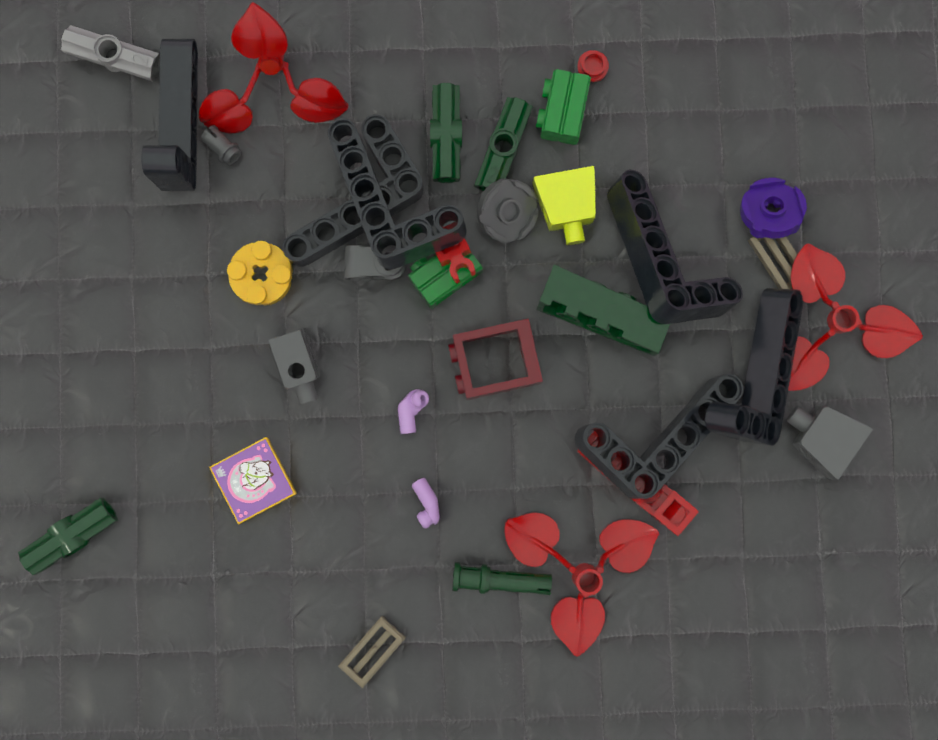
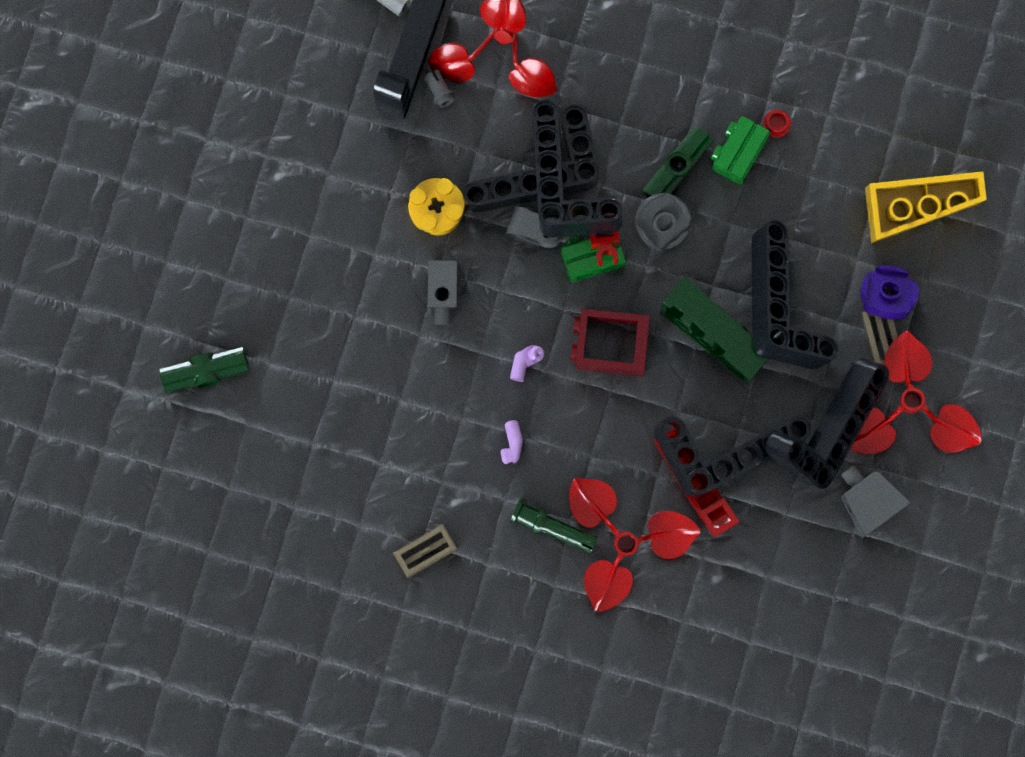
camera: 20 degrees right, 5 degrees down
tile [209,437,297,524] -> none
dark green piece [430,83,462,183] -> none
neon yellow torso [532,166,596,245] -> none
none -> yellow wedge [865,172,987,244]

